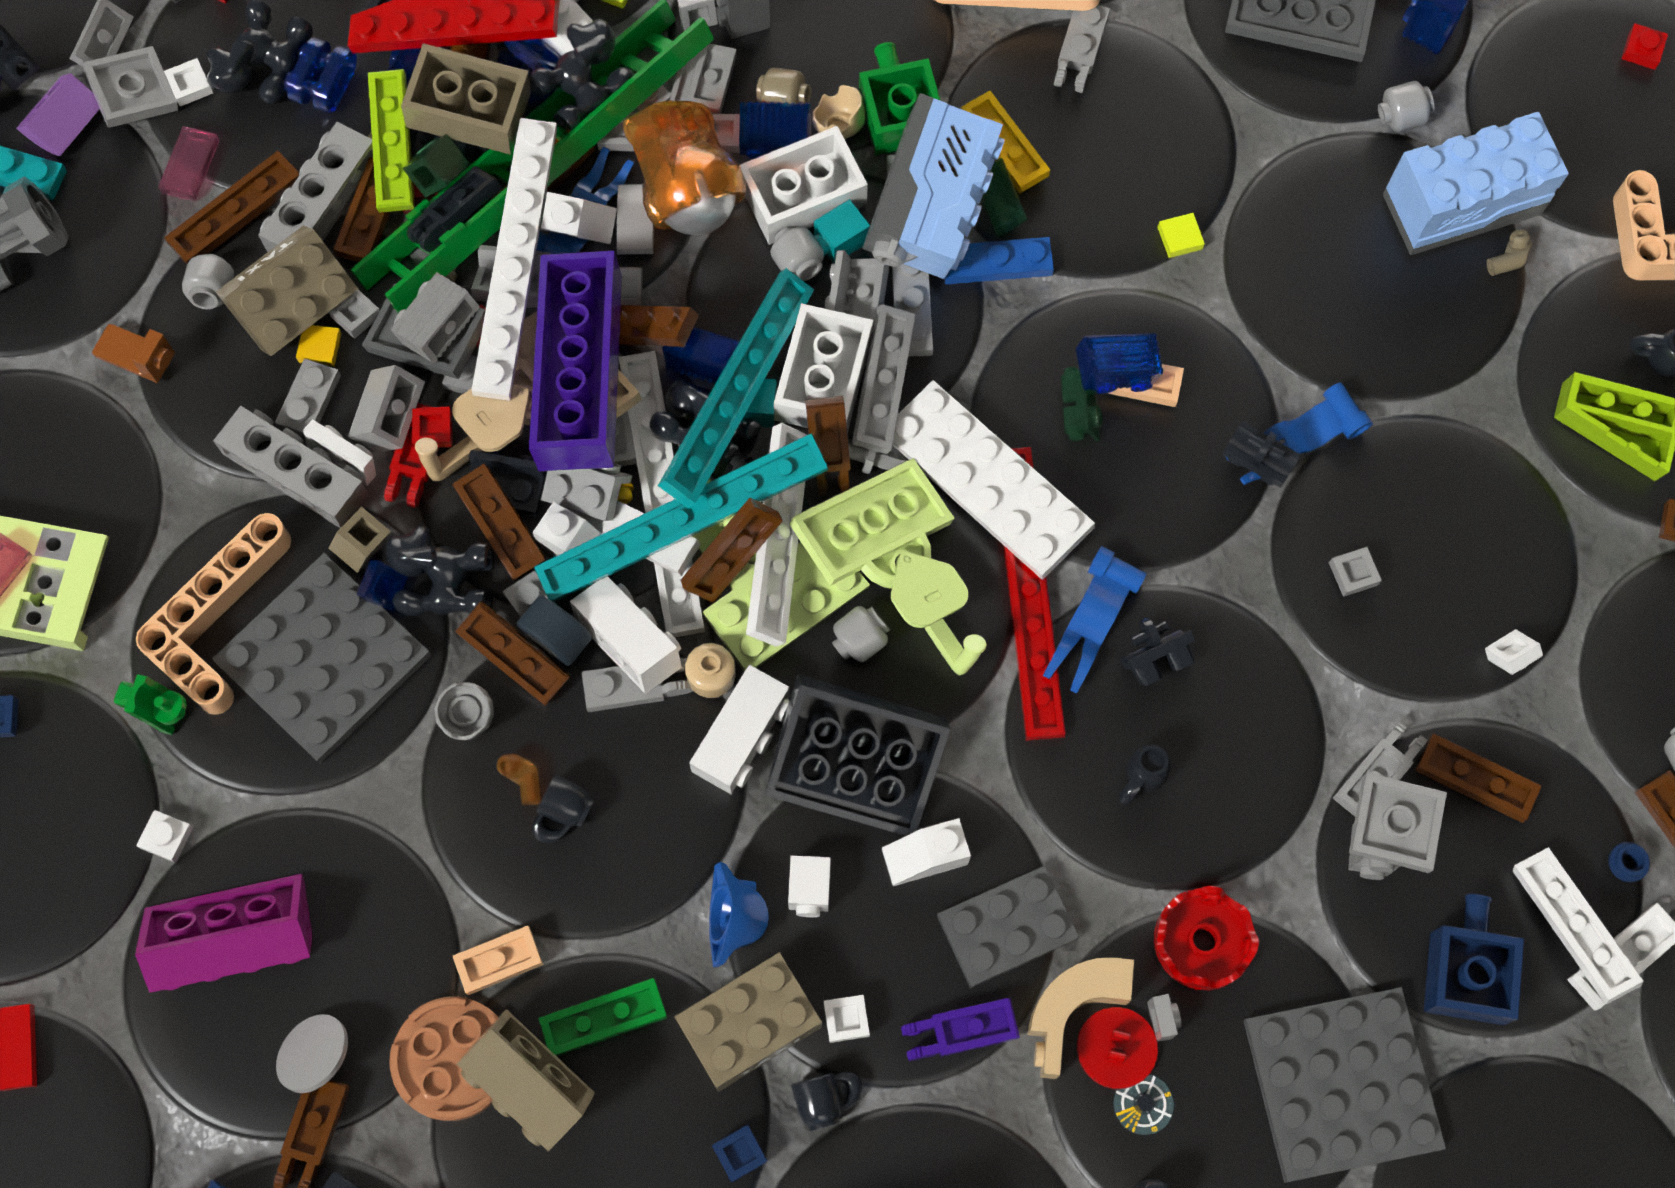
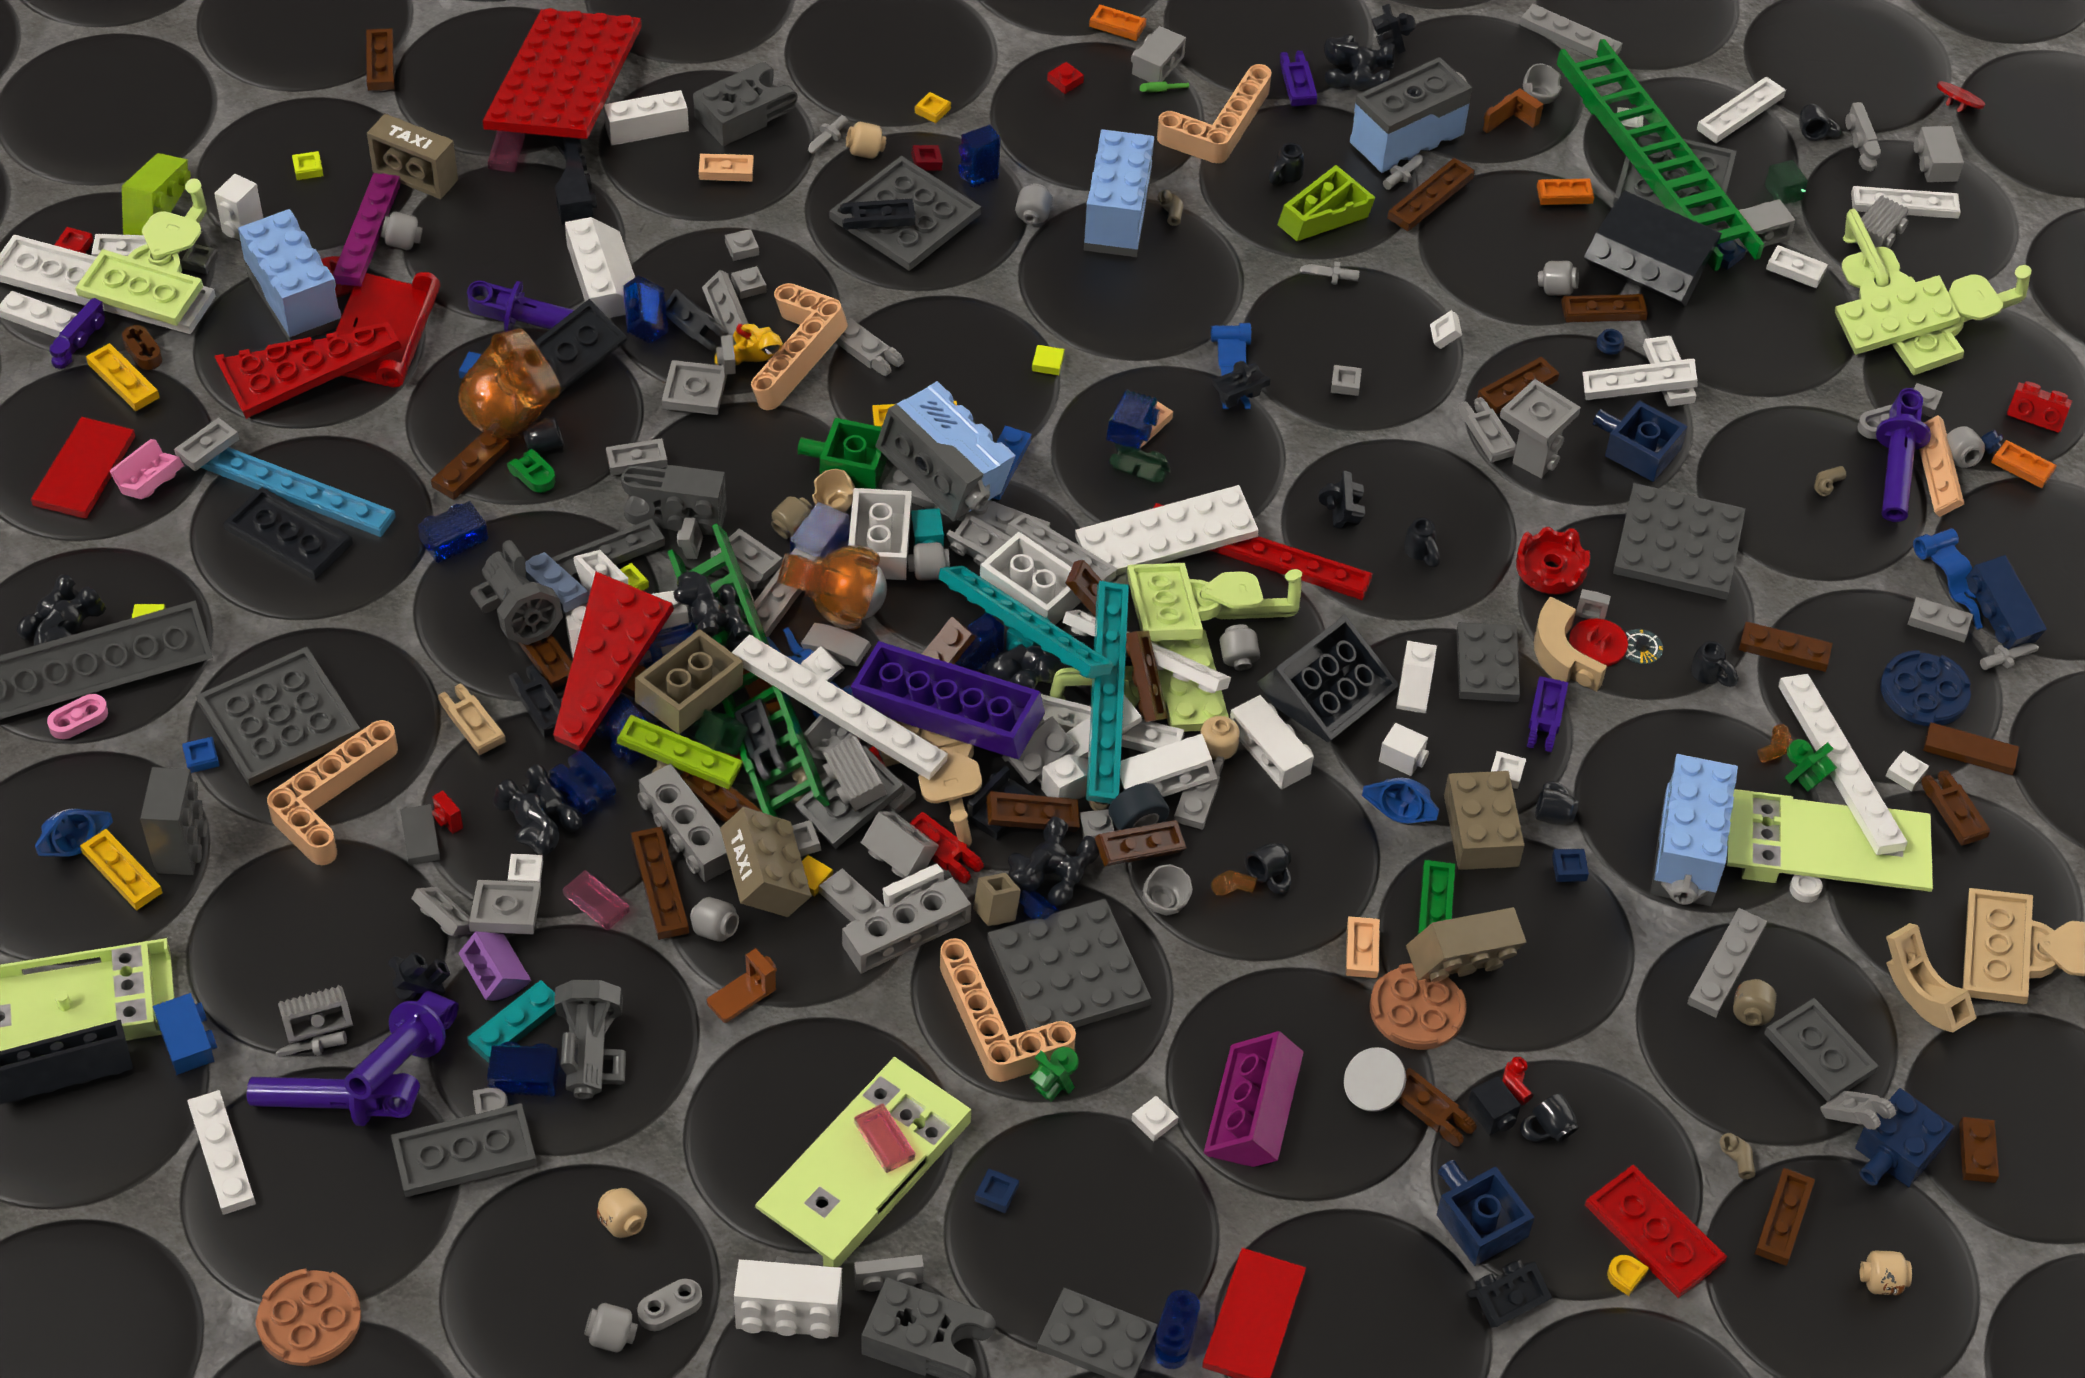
camera: 65 degrees left, 20 degrees down
red plate [412,406,452,448] -> none
blue flag [1043,546,1147,693] -> none
none -> light grey piece [1300,261,1359,285]

